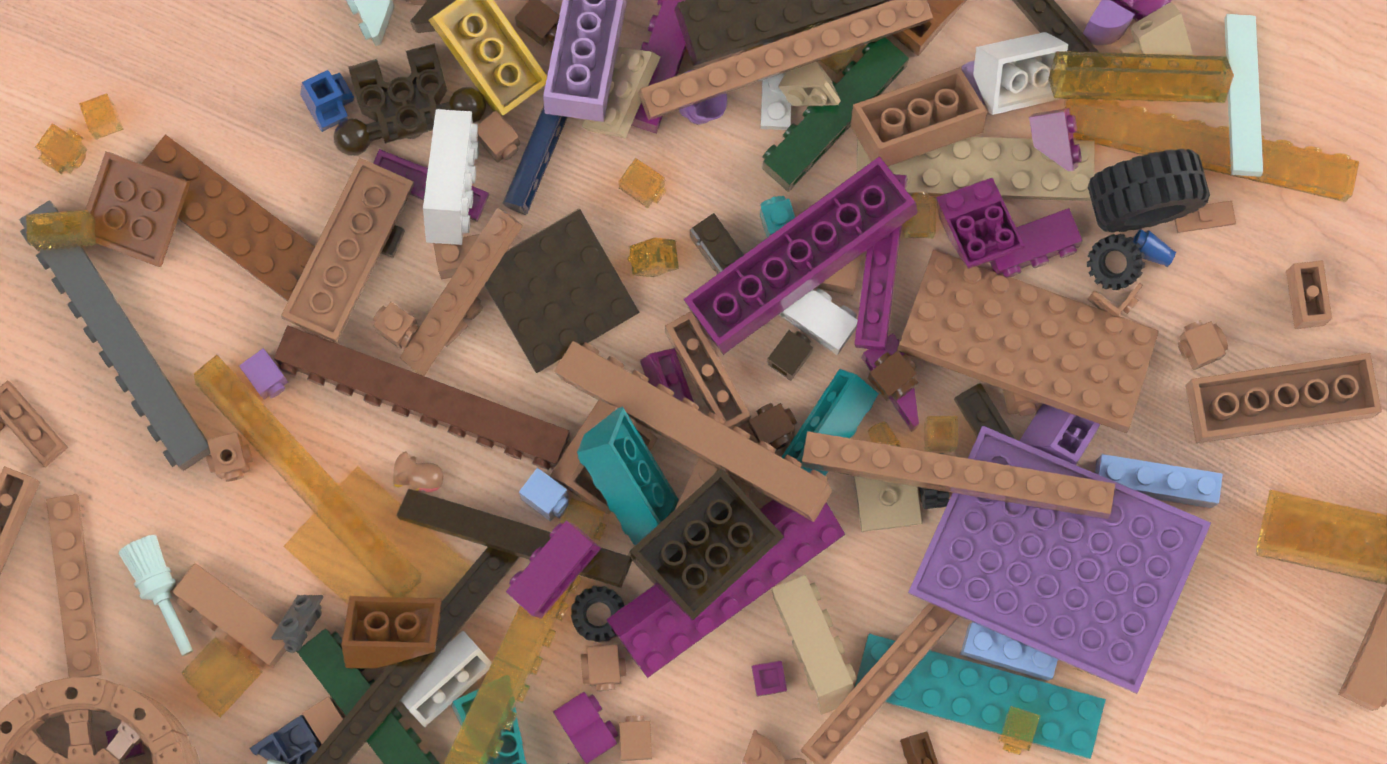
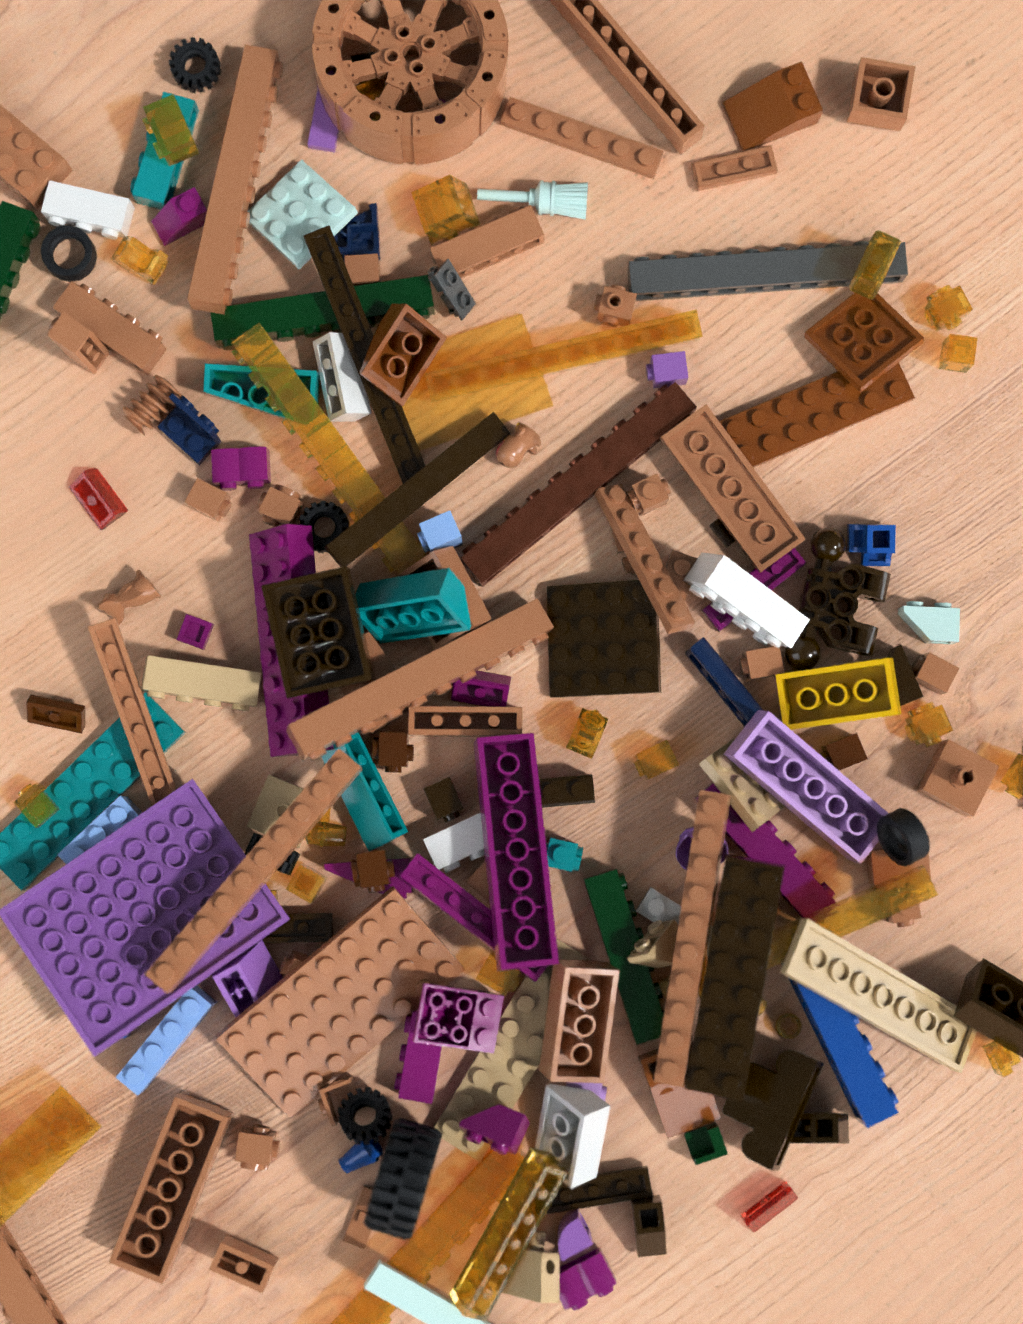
camera: 125 degrees right, 5 degrees up
magenta brick [506,520,601,619] -> none

